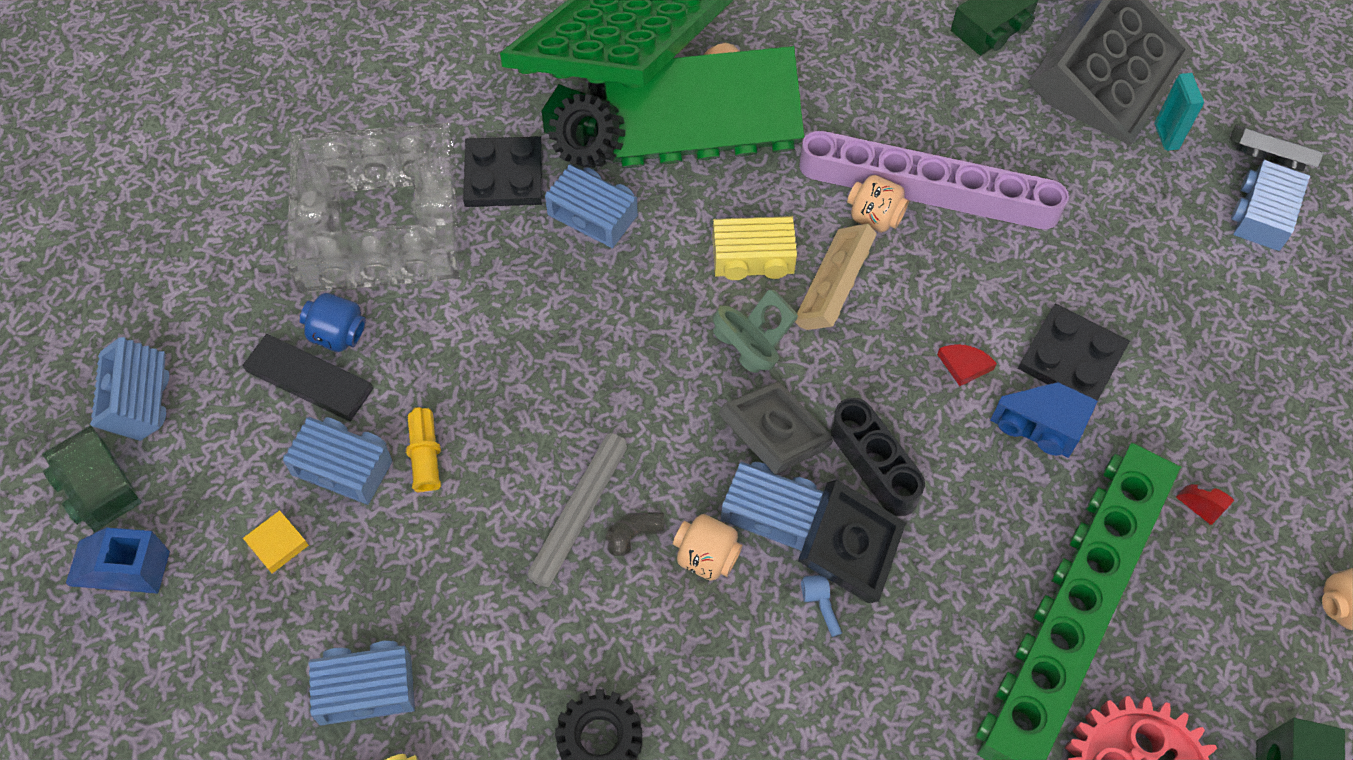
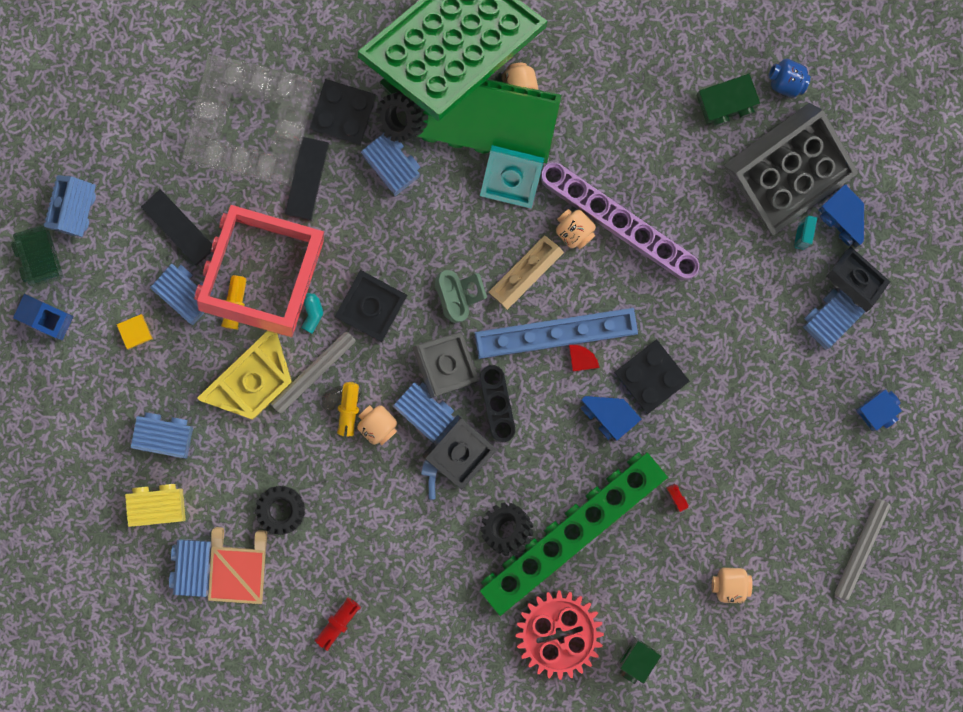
camera: 20 degrees right, 25 degrees up
blue head [300,293,366,352] -> none
light yellow brick [712,216,797,280] -> none
none -> coral window [194,205,324,337]
none -> light yellow wing [197,331,292,420]
none -> black tile [285,137,329,221]
none -> teal arm [301,293,323,334]
none -> black plate [334,270,408,343]
none -> yellow axle [337,382,359,437]
none -> medium blue tile [475,308,638,359]
none -> teal plate [480,145,544,209]
none -> black tyre [480,503,534,556]
none -> blue slope [818,184,864,248]

